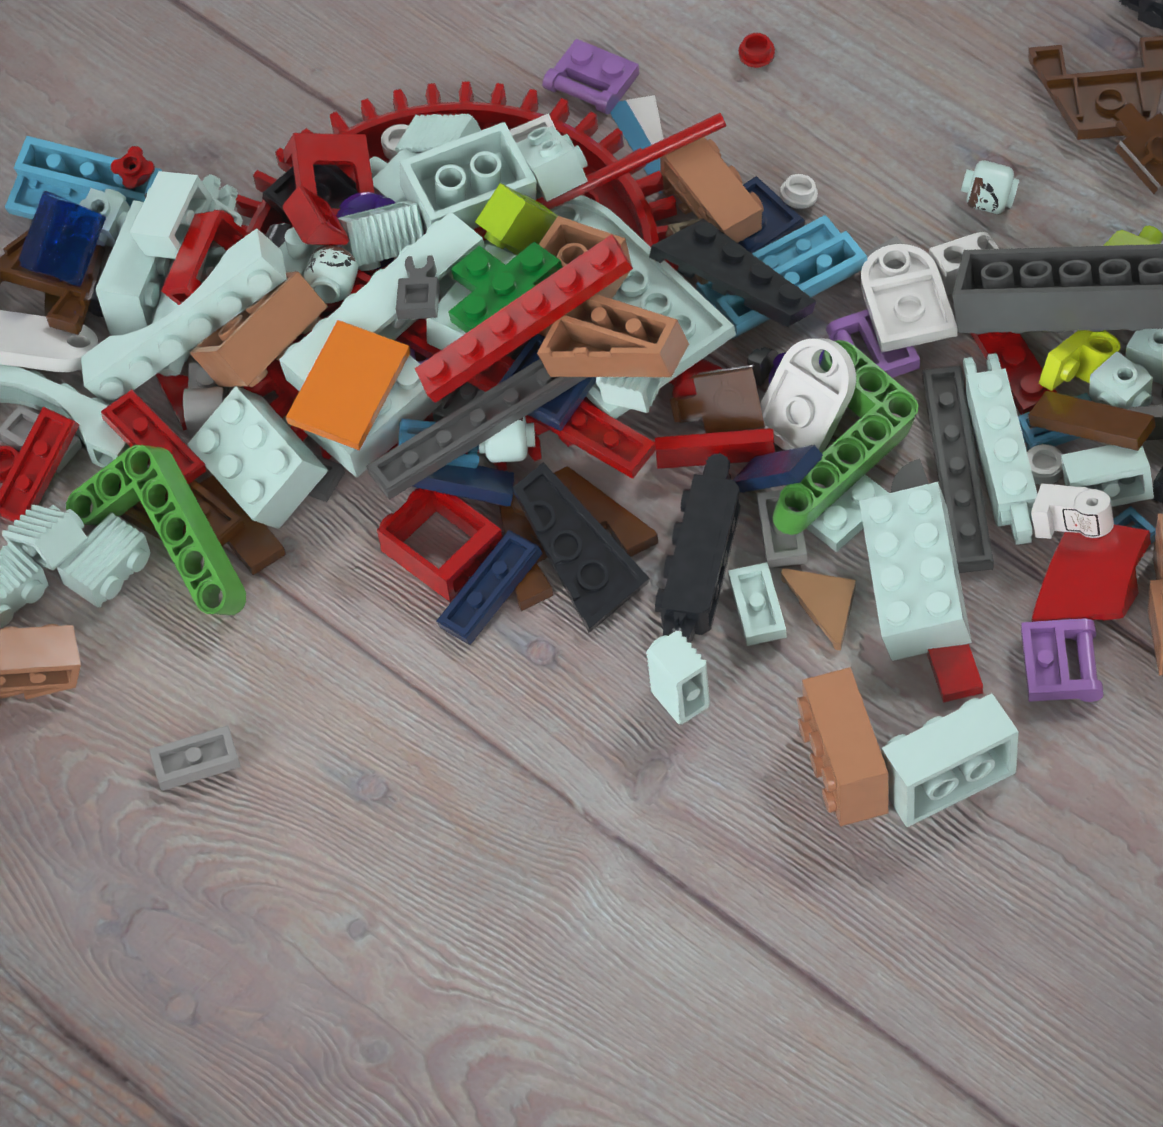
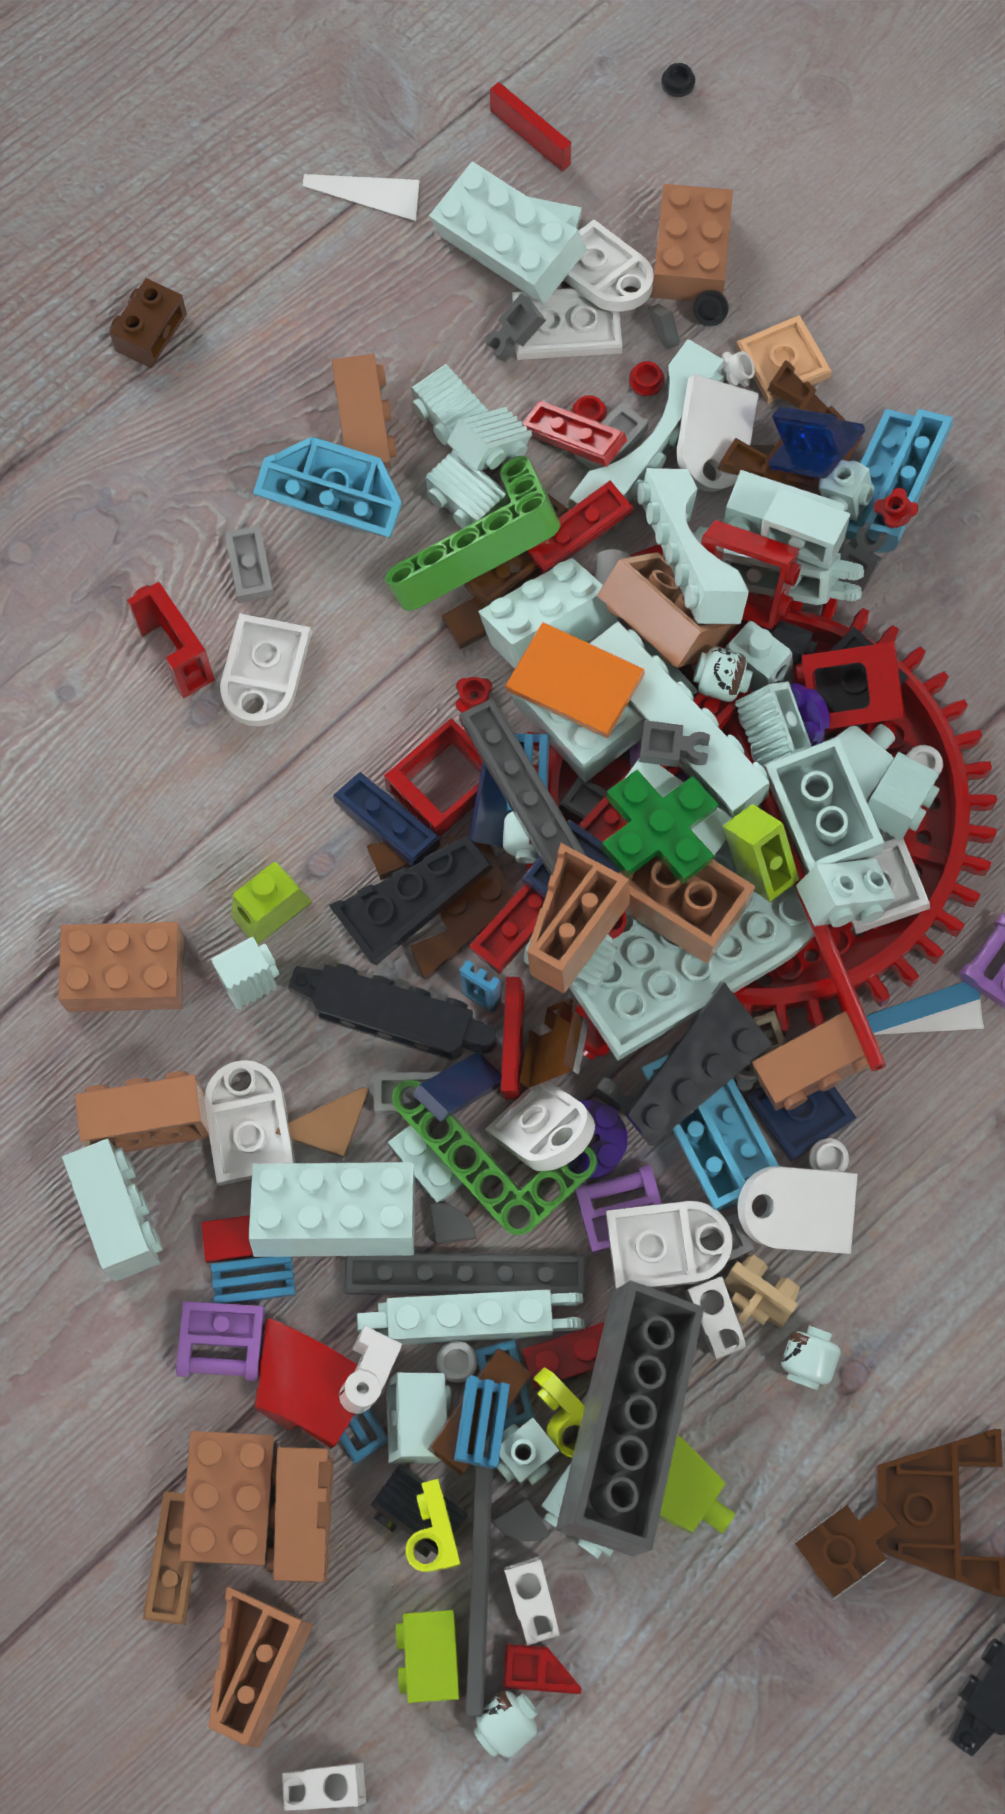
camera: 90 degrees right, 15 degrees up
red slope [282,186,350,245] -> none
red plate [414,234,633,403] -> none
light aqua plate [728,562,787,646] -> none
none -> nougat brick [58,922,184,1012]
none -> red window [127,581,215,699]
none -> white tile [204,1060,296,1186]
none -> dark azure tile [211,1257,296,1304]
none -> white tile [220,613,312,726]
none -> lime torso [231,862,312,945]
none -> medium azure wedge [253,437,402,538]
none -> dark azure tile [454,1375,510,1469]
none -> red plate [456,677,493,713]
none -> dark azure tile [460,960,501,1012]
none -> tan hips [724,1254,800,1329]
none -> white tile [738,1166,858,1254]

